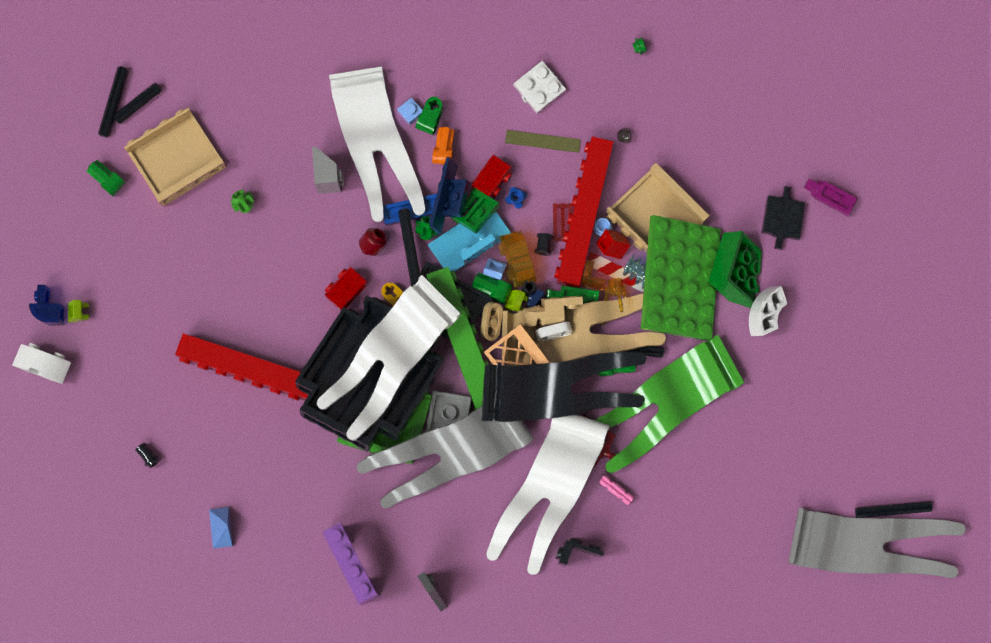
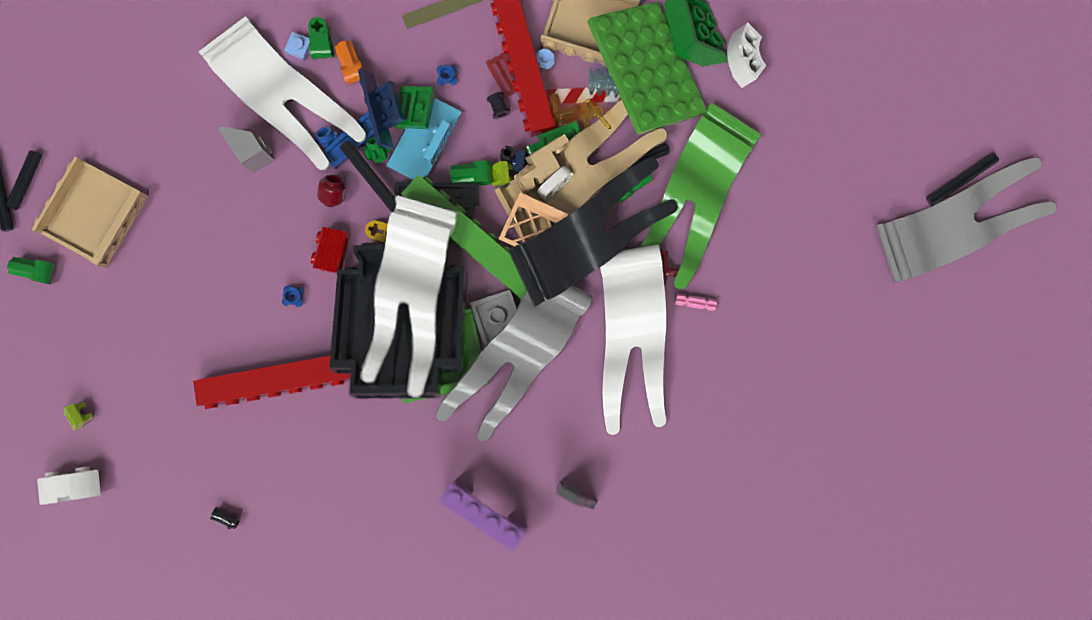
camera: 30 degrees left, 5 degrees up
clear blue brick [29,284,64,326] -> none
medium blue slope [209,507,233,549] -> none
bright green gear [230,190,255,213] -> none
red brick [471,155,512,198] -> none
tan plate [480,302,503,341] -> none
light blue plate [483,258,507,280] -> none
clear yellow brick [498,230,537,287] -> none
black bracket [555,538,604,567] -> none
red panel [596,229,631,259] -> none
none -> blue plate [282,285,304,307]
none -> blue plate [315,126,338,147]

